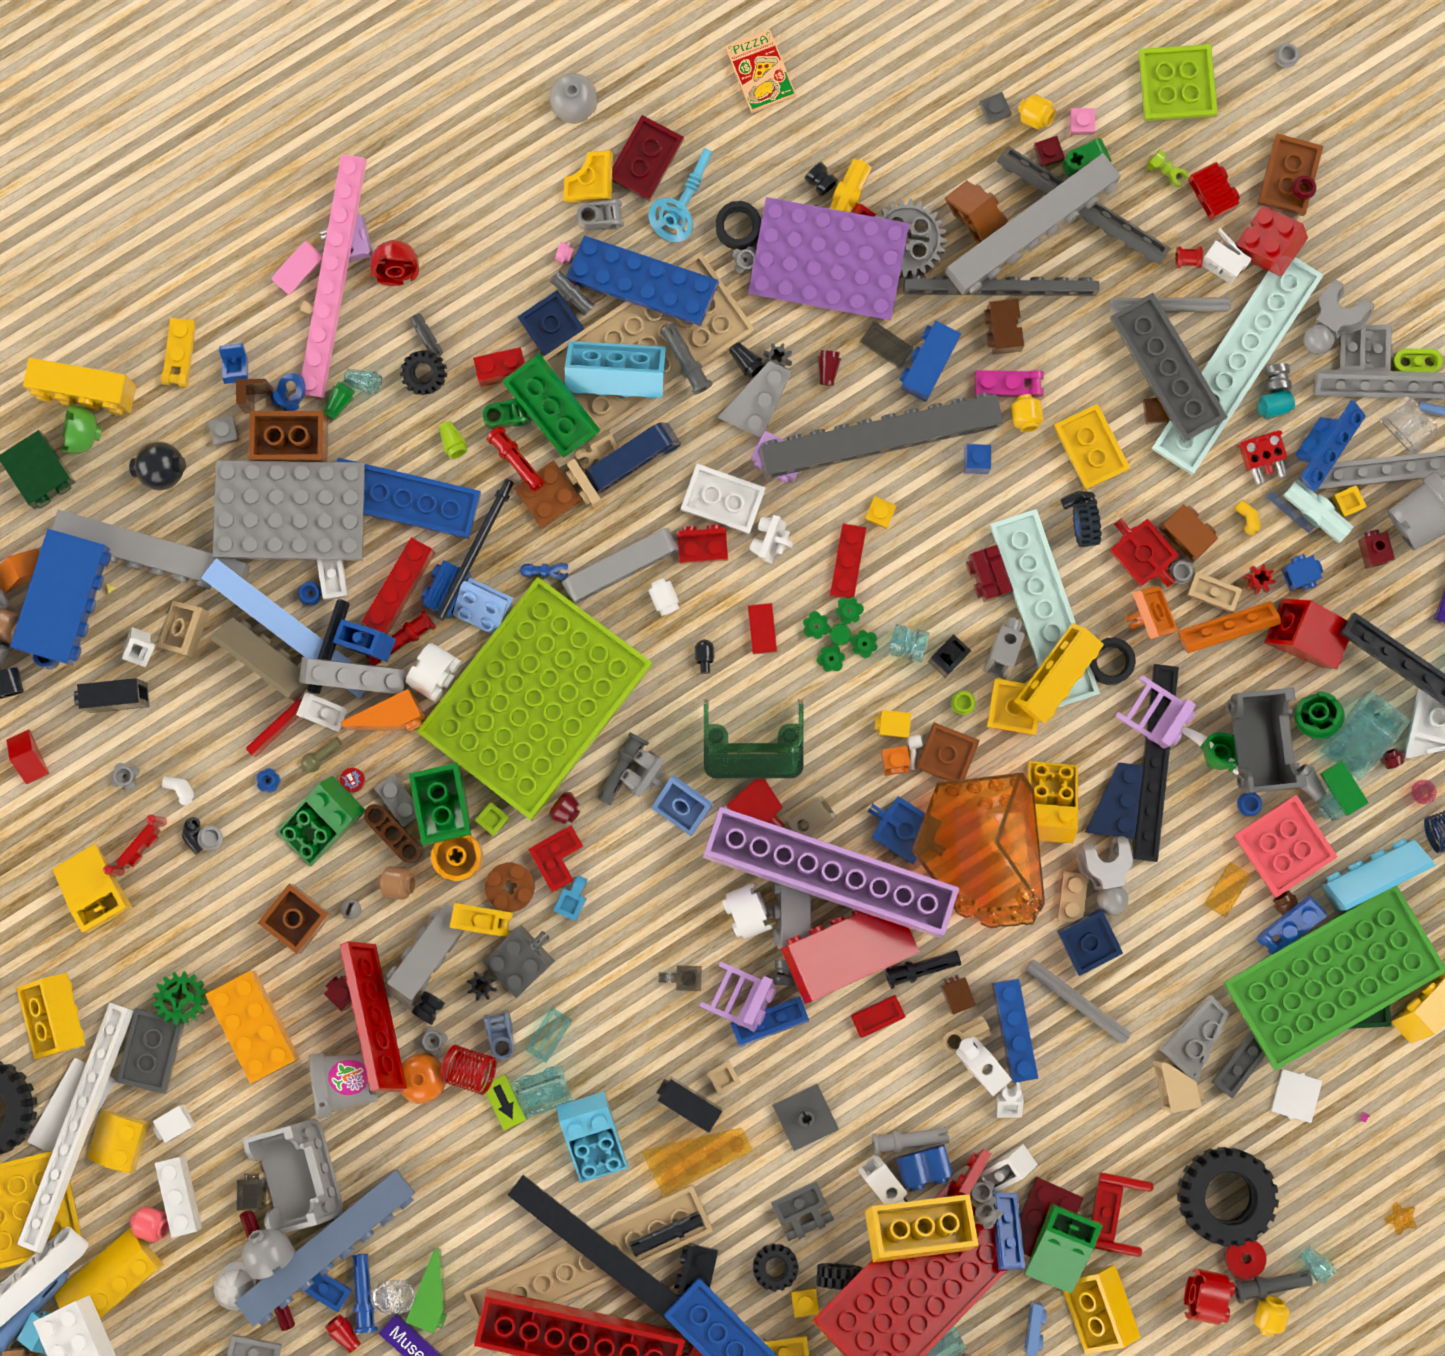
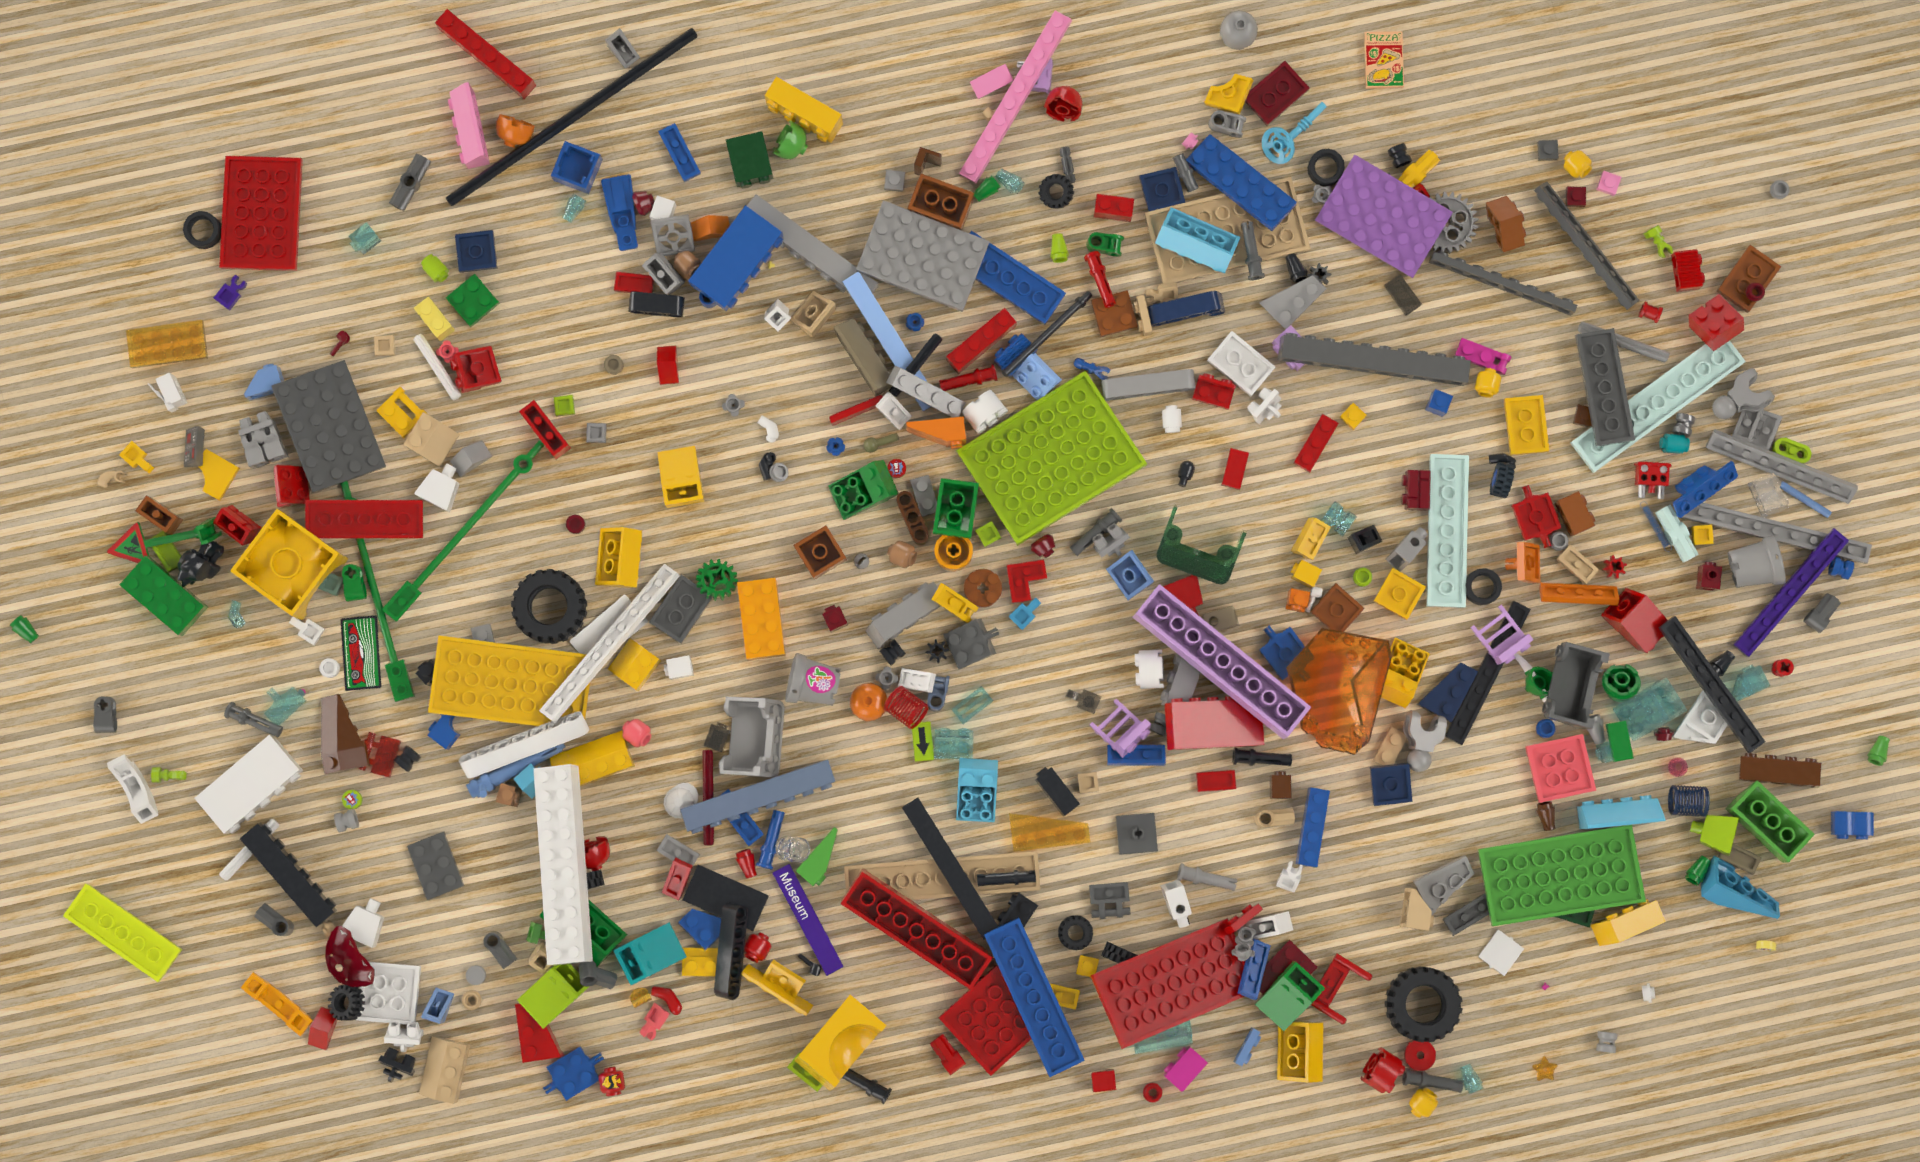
camera: 20 degrees right, 0 degrees up
black brick [74,678,150,713] -> none
red plate [103,814,167,876] -> none
black brick [129,442,186,491] -> none
white brick [155,1155,202,1238] -> none
yellow plate [161,318,196,387] -> none
blue bracket [219,343,248,384] -> none
light grey cylinder [242,1229,295,1279] -> none
blue piece [270,373,306,411] -> none
white plate [317,560,349,601] -> none
blue brick [333,619,396,662] -> none
red plate [340,941,407,1092] -> none
green plate [502,353,600,458] -> none
green plant [803,597,878,672] -> none
dark red cone [818,350,842,386] -> none
yellow brick [865,1194,979,1263] -> none
blue brick [896,1144,953,1192] -> none
blue brick [899,320,961,402] -> none
light grey brick [945,153,1121,295] -> none
white torso [956,1037,1012,1096] -> none
reddish brown brick [984,299,1024,355] -> none
yellow brick [1014,623,1104,724] -> none
light grey axle [1026,960,1131,1043] -> none
green piece [1062,138,1112,177] -> none
lime plate [1138,44,1218,122] -> none
white piece [1202,228,1252,284] -> none
clear yellow tile [1204,862,1252,917] -> none
yellow arm [1234,499,1261,535] -> none
blue plate [1256,895,1327,955] -> none
blue brick [1281,554,1323,591] -> none
none -> white plate [898,668,936,693]
none -> yellow hinge [1291,517,1331,560]
none -> black cone [1709,650,1735,677]

